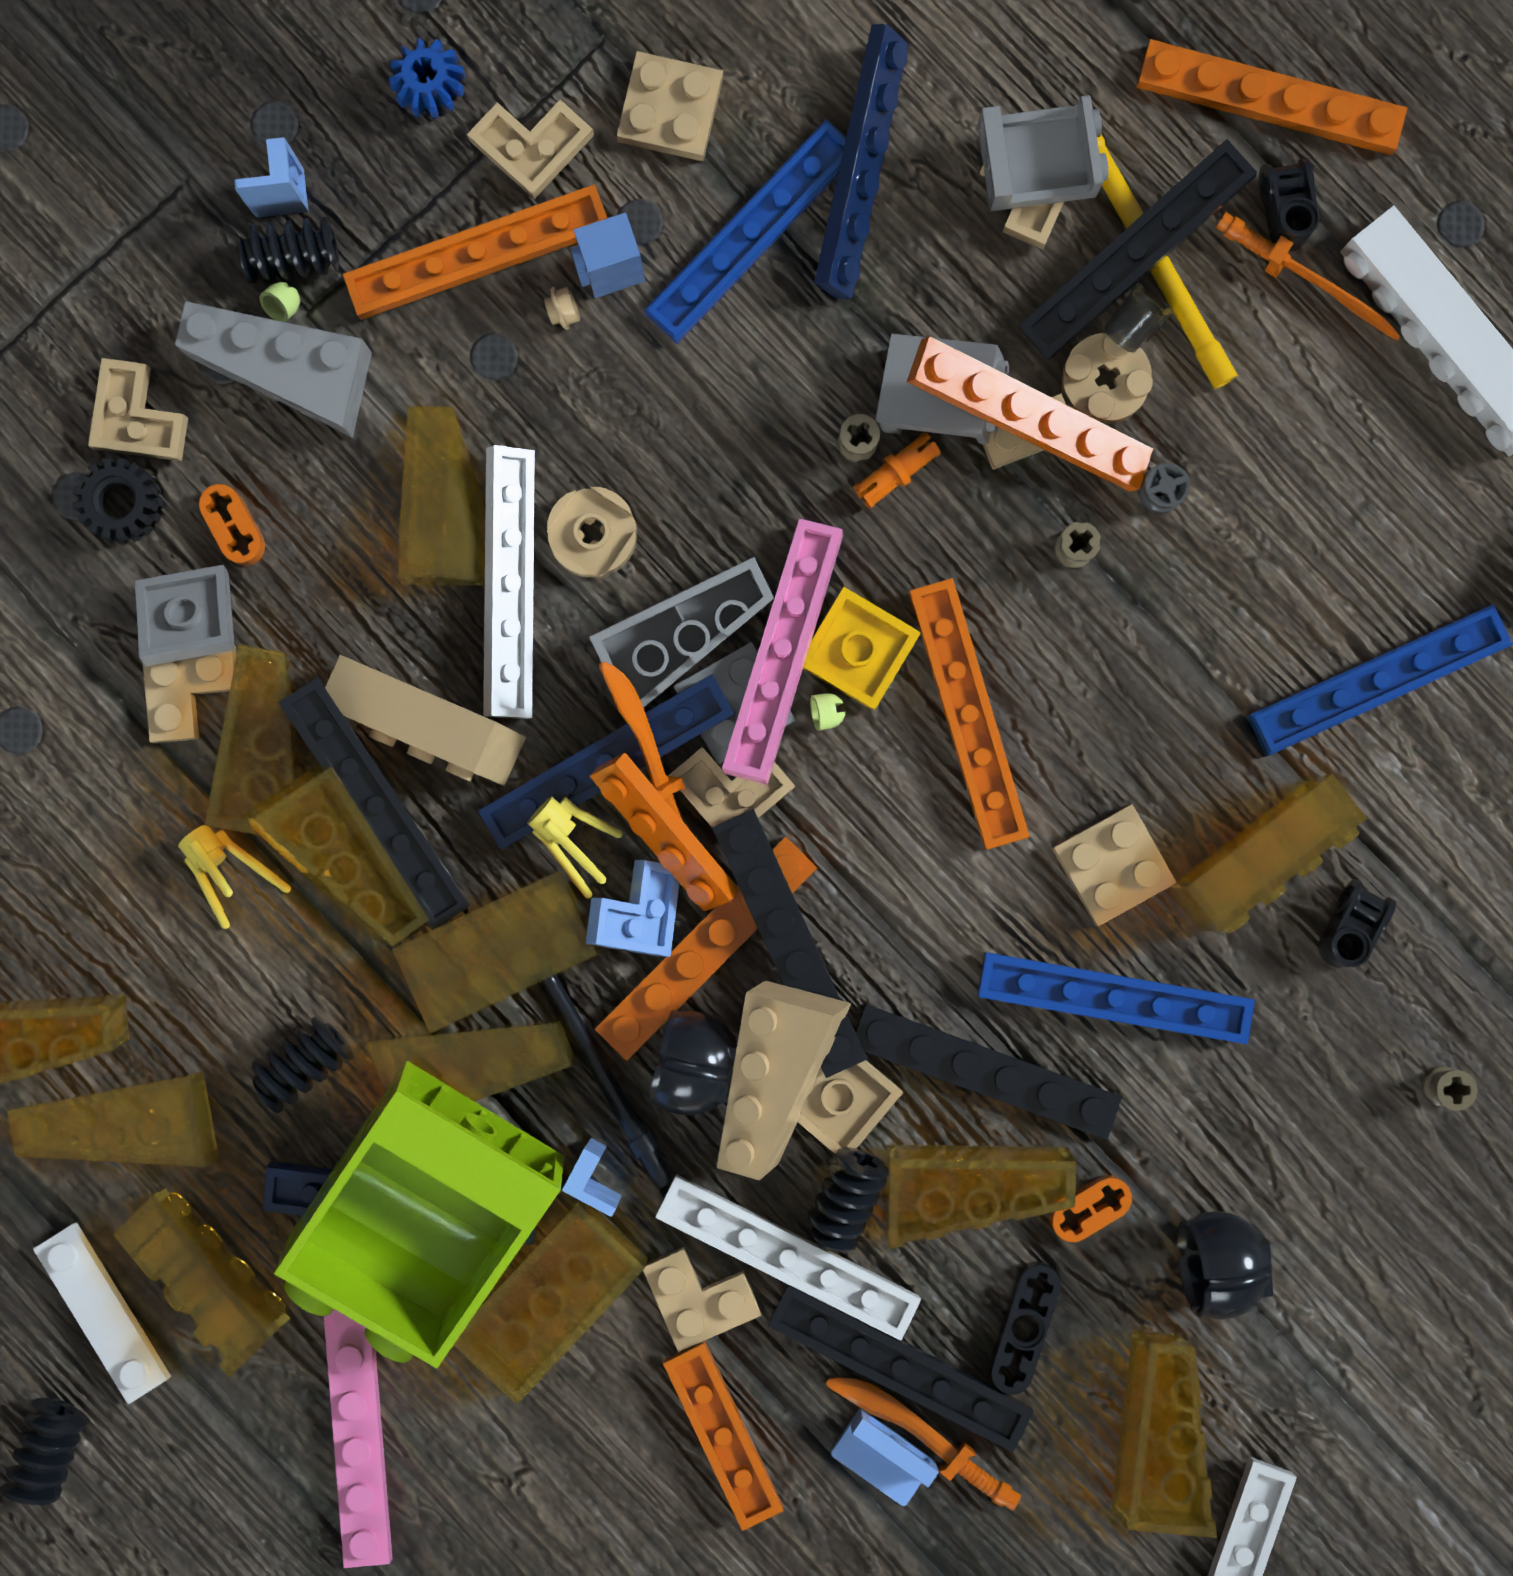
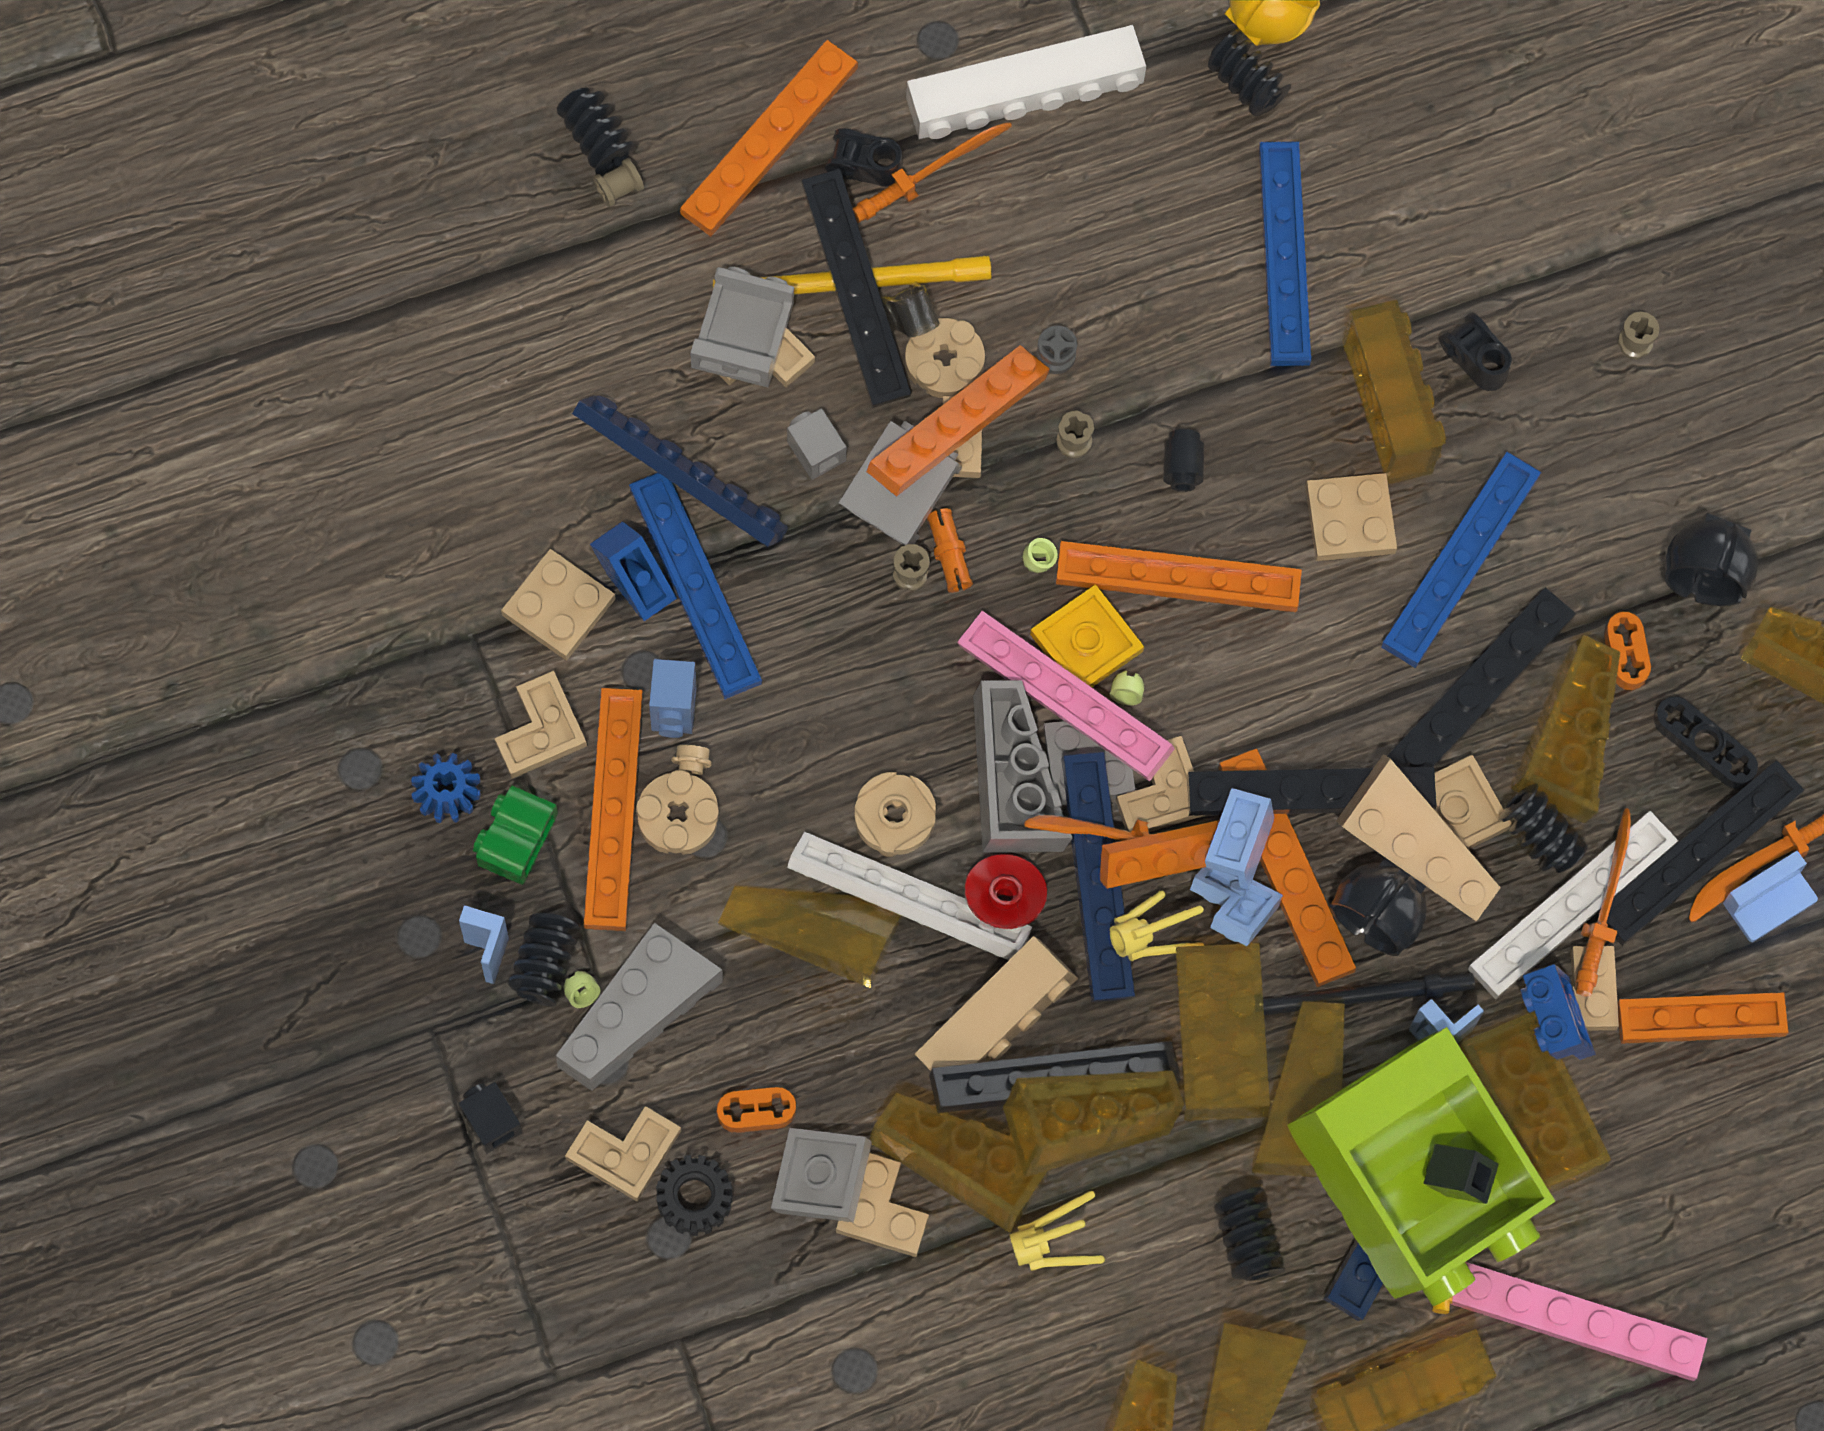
camera: 70 degrees left, 15 degrees down
none -> black brick [459,1082,523,1154]
none -> green brick [473,786,558,885]
none -> blue slope [590,522,677,621]
none -> tan plate [636,770,719,855]
none -> light grey brick [787,408,847,480]
none -> red dish [964,854,1047,929]
none -> yellowish green hinge [1023,538,1058,573]
none -> black brick [1163,429,1204,492]
none -> light blue panel [1205,788,1274,890]
none -> black brick [1423,1144,1499,1204]
none -> blue plate [1521,964,1596,1060]
none -> orange sword [1576,808,1631,997]

